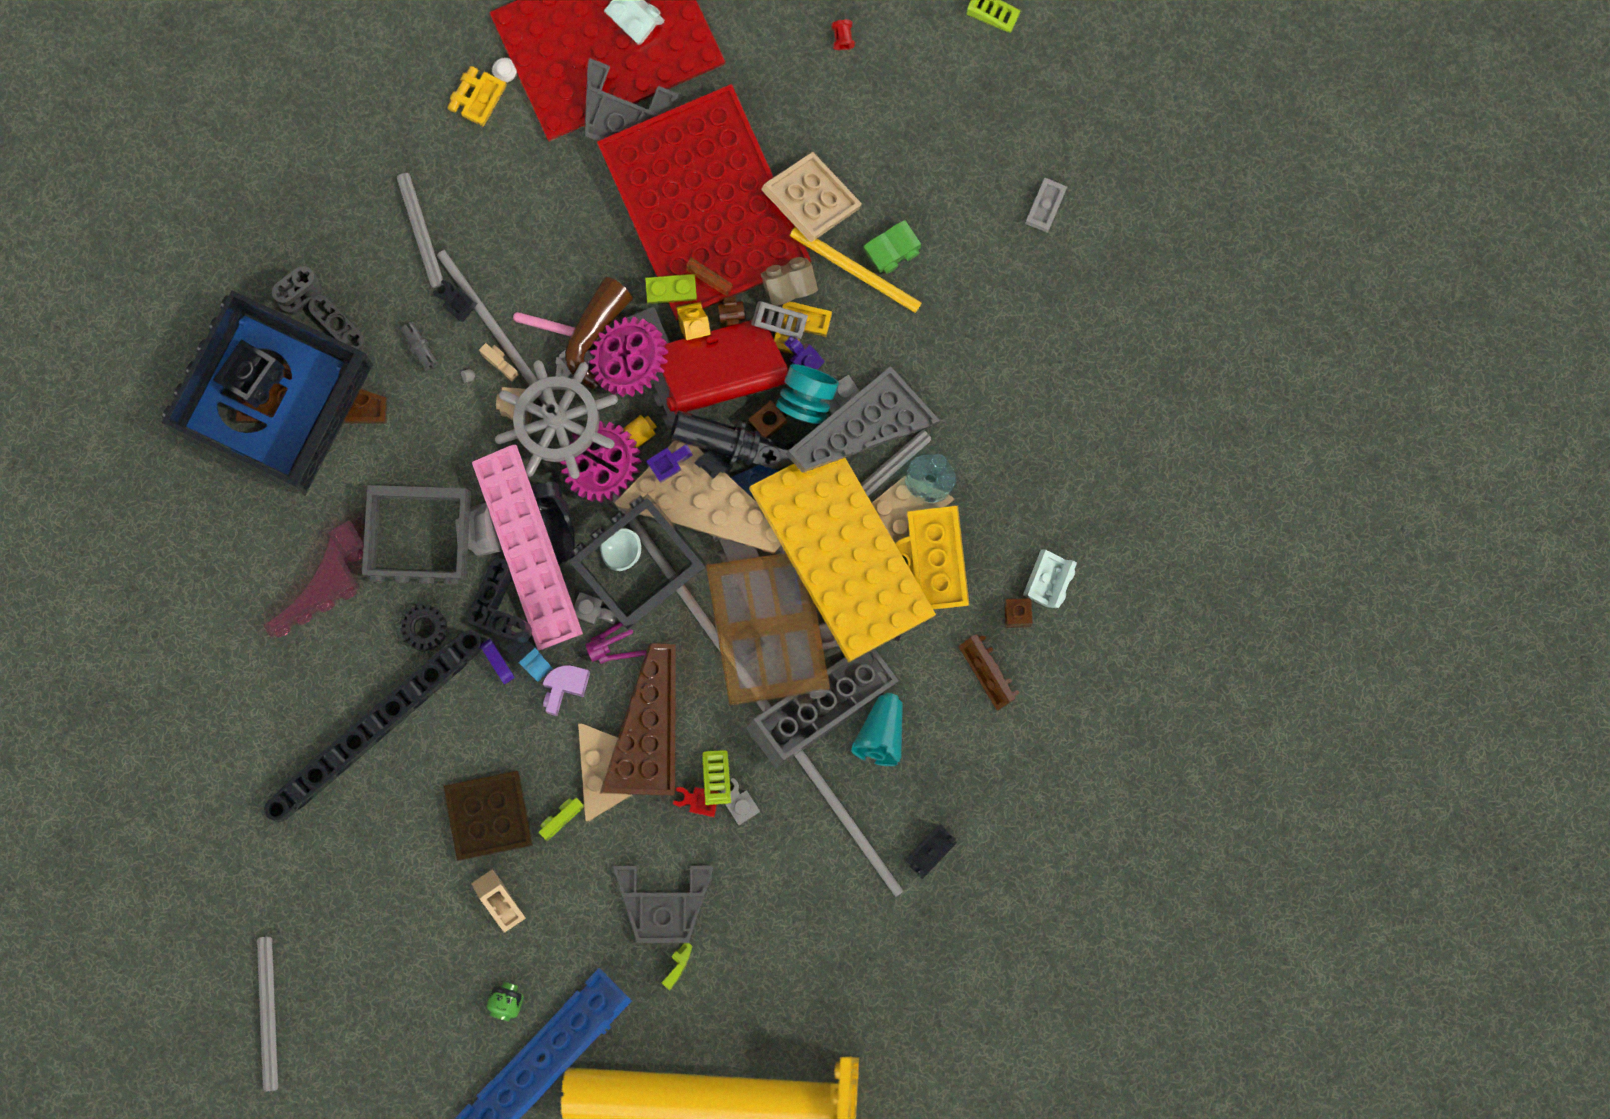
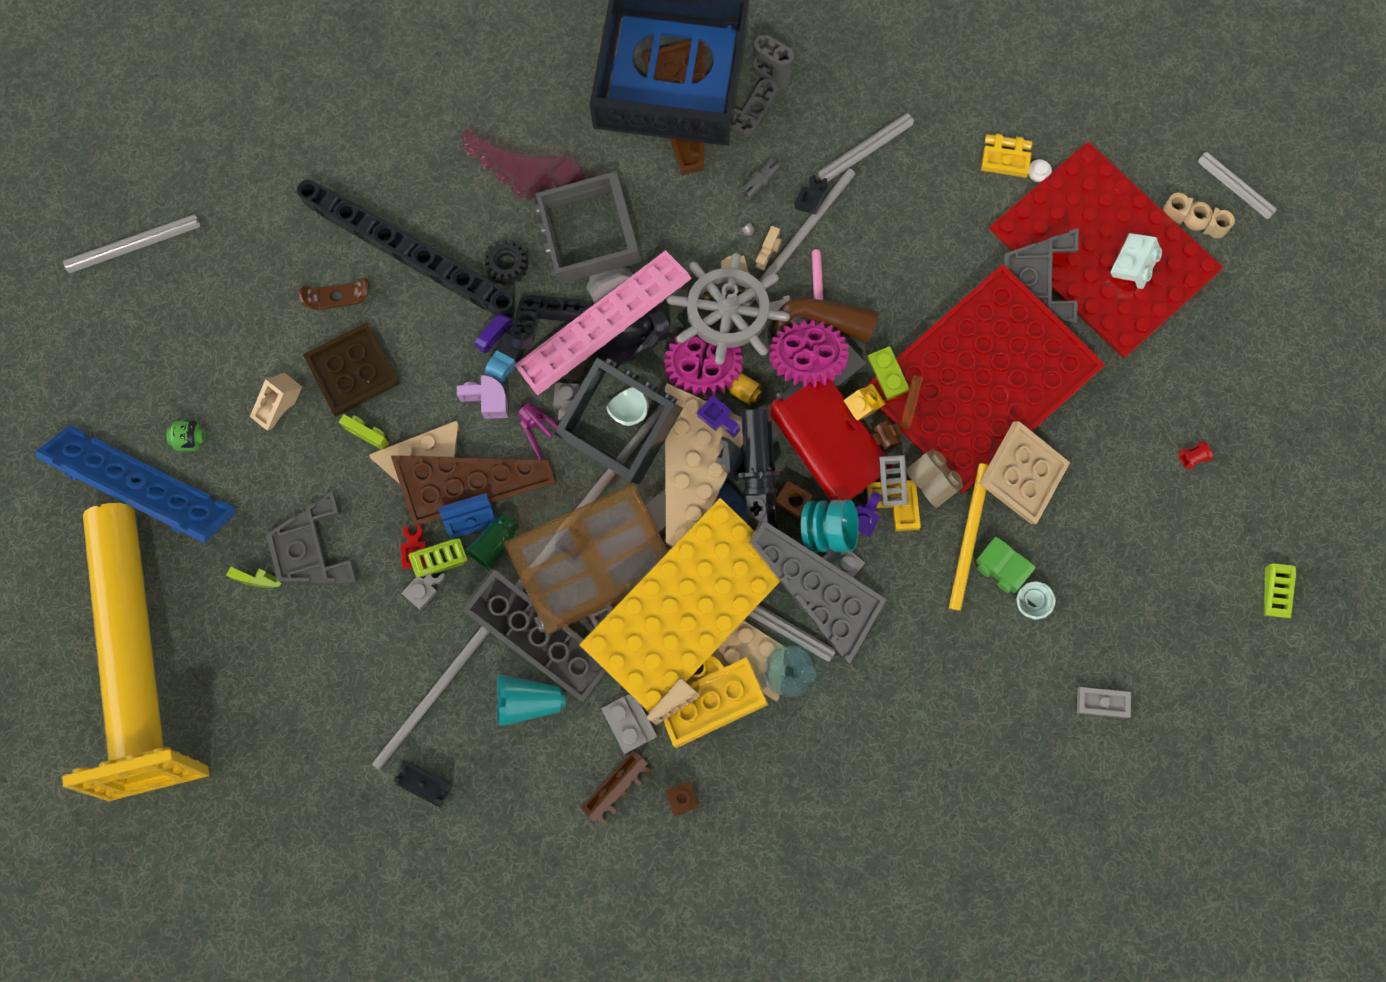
camera: 75 degrees right, 5 degrees down
black plate [213,339,285,408] -> none
light aqua bracket [1023,550,1077,608] -> none
none -> reddish brown piece [298,278,369,310]
none -> blue plate [439,493,496,539]
none -> dark green plant [465,513,520,571]
none -> light grey plate [601,694,657,754]
none -> tan slope [647,679,700,725]
none -> light aqua hair [1016,581,1056,620]

